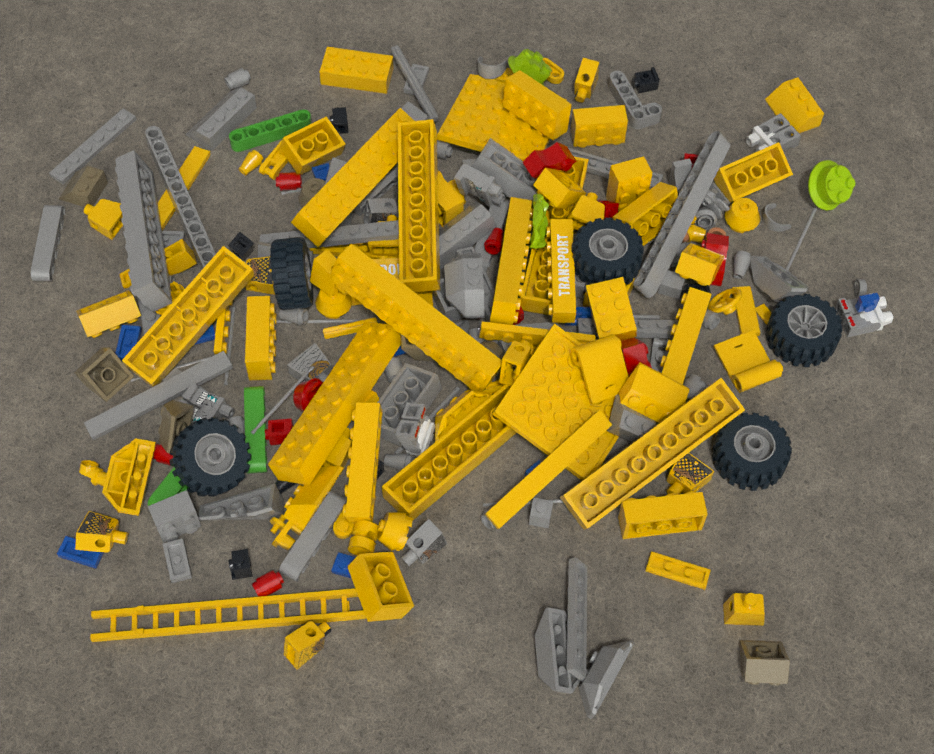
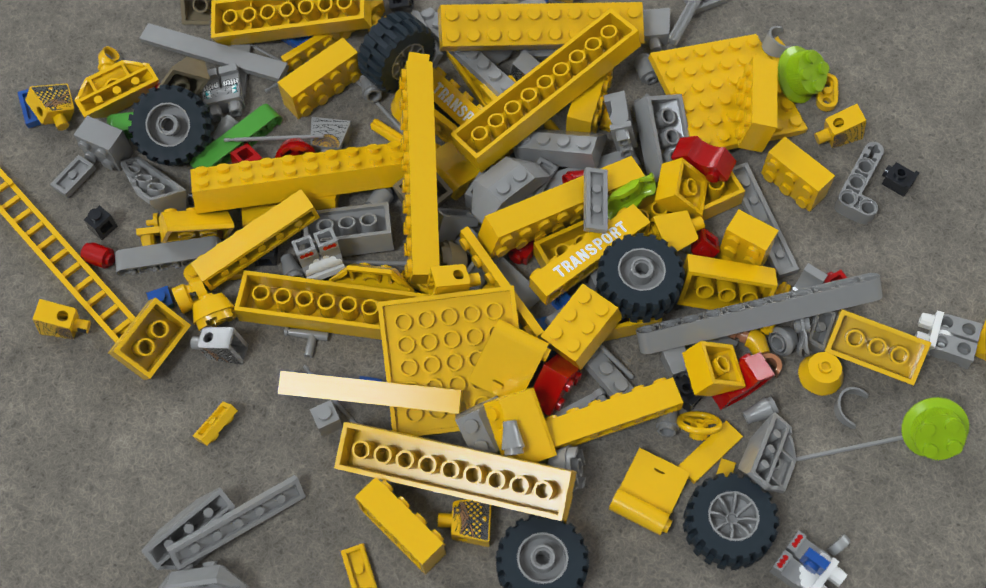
camera: 55 degrees right, 5 degrees up
none -> yellow plate [193,402,238,446]
none -> light grey piece [284,327,329,358]
none -> light grey cone [502,420,525,456]
none -> light grey plate [584,167,608,234]

